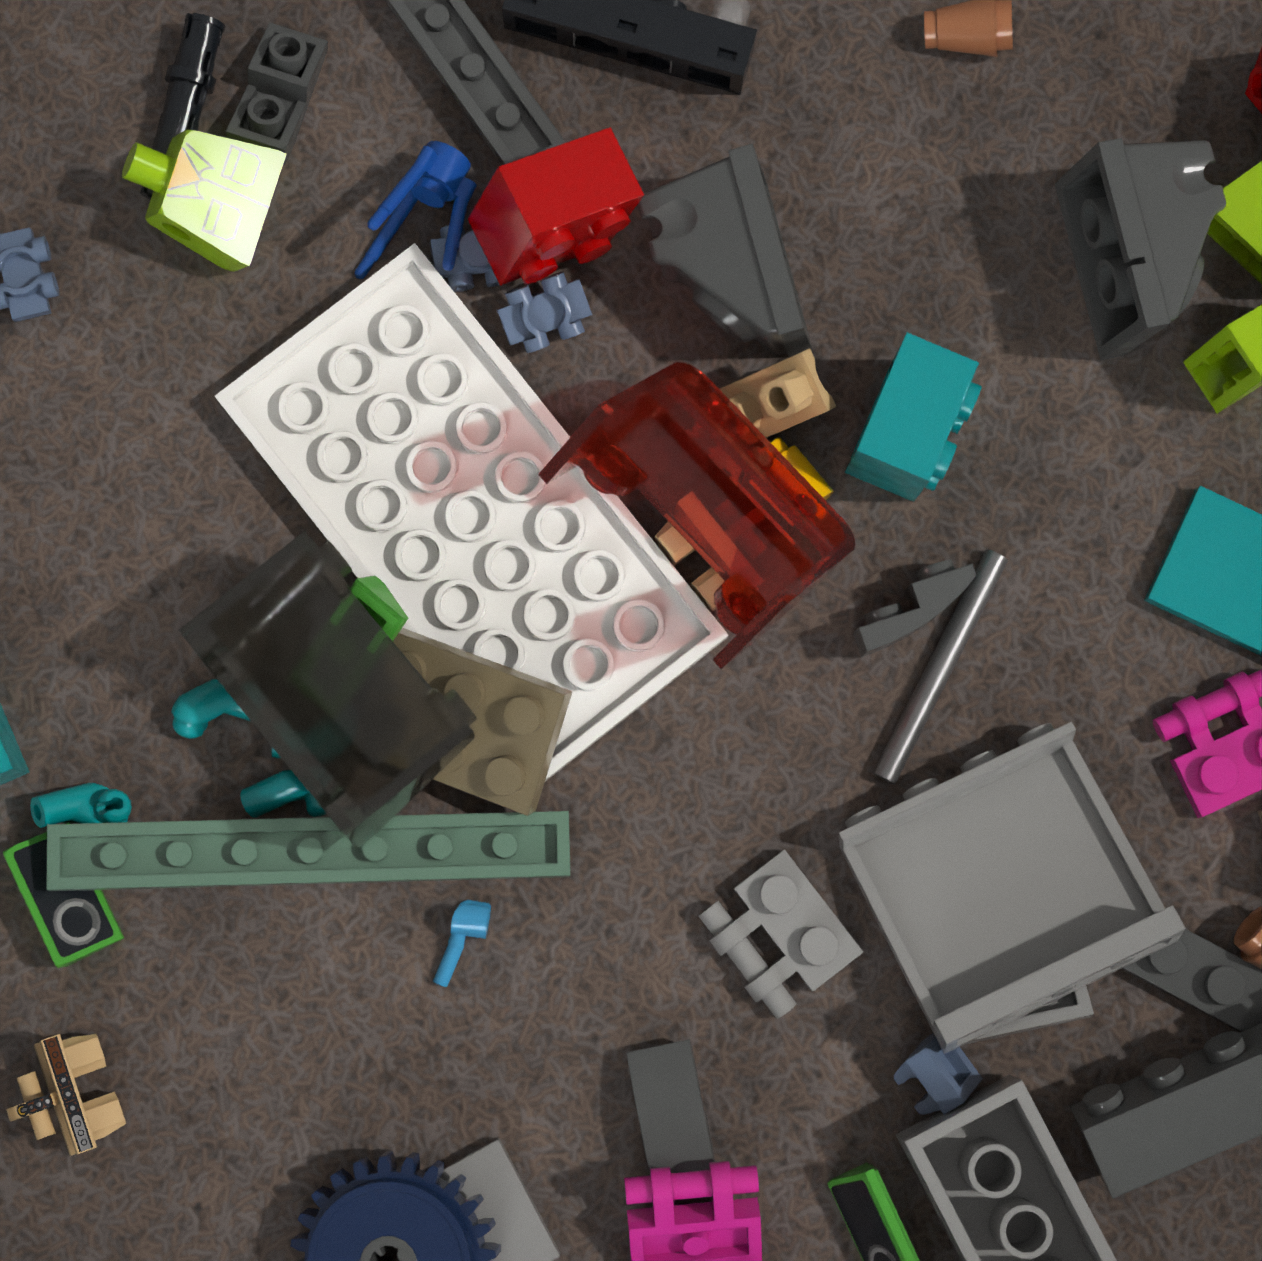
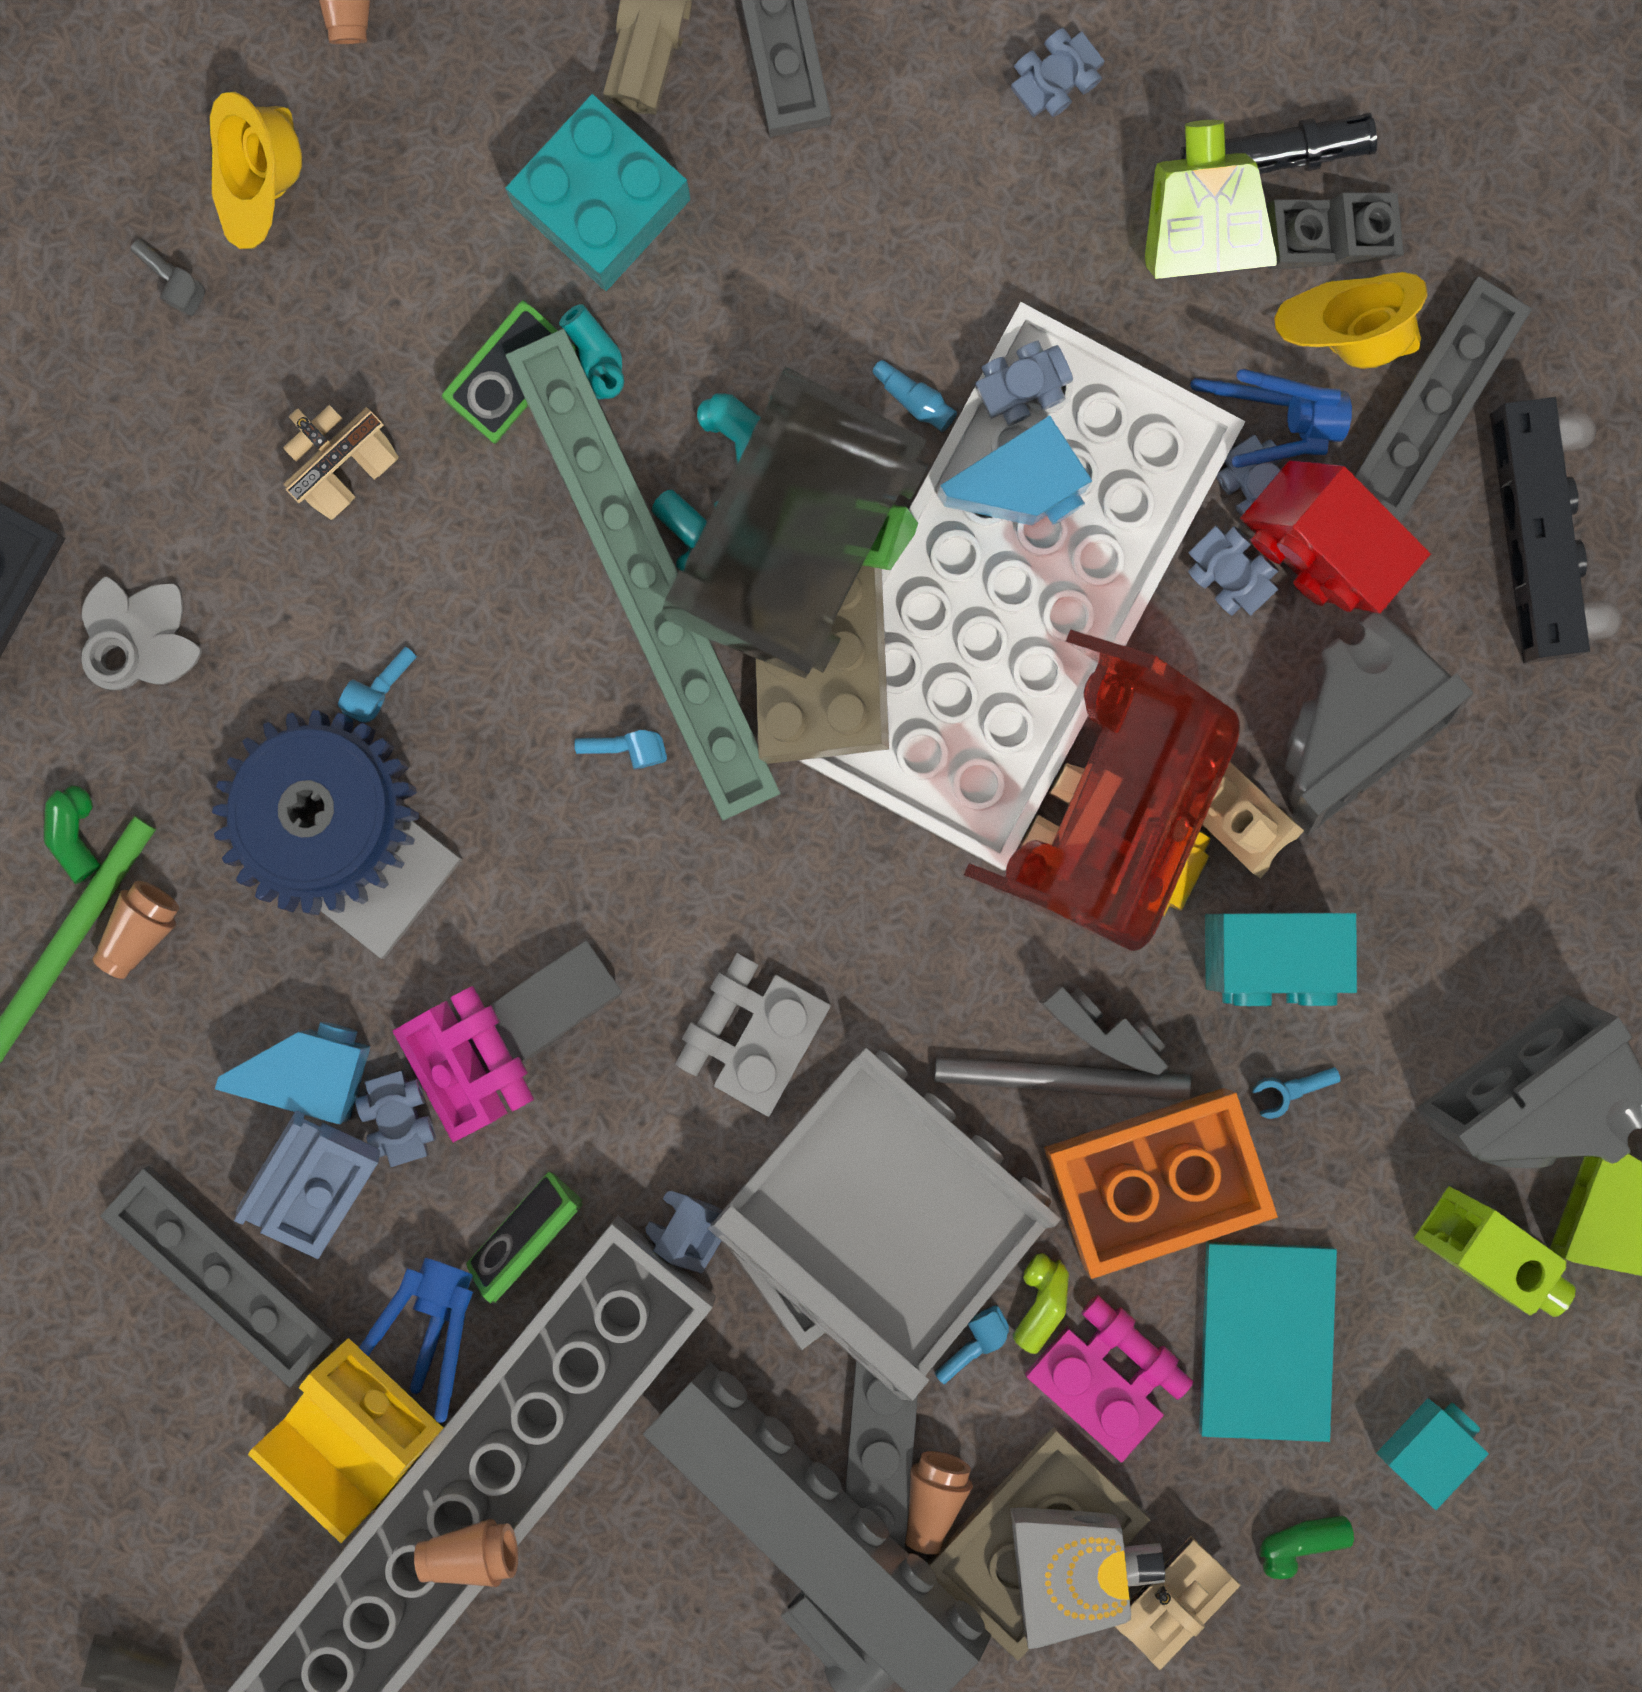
camera: 75 degrees right, 5 degrees up
none -> dark azure hand [338,647,417,722]
none -> dark azure piece [872,360,957,432]
none -> dark azure hand [934,1305,1009,1384]
none -> dark azure slope [937,415,1092,526]
none -> sand blue piece [975,340,1073,426]
none -> lime arm [1012,1253,1069,1354]
none -> orange brick [1044,1088,1278,1279]
none -> dark azure hand [1252,1067,1341,1119]
none -> yellow piece [1274,272,1428,369]

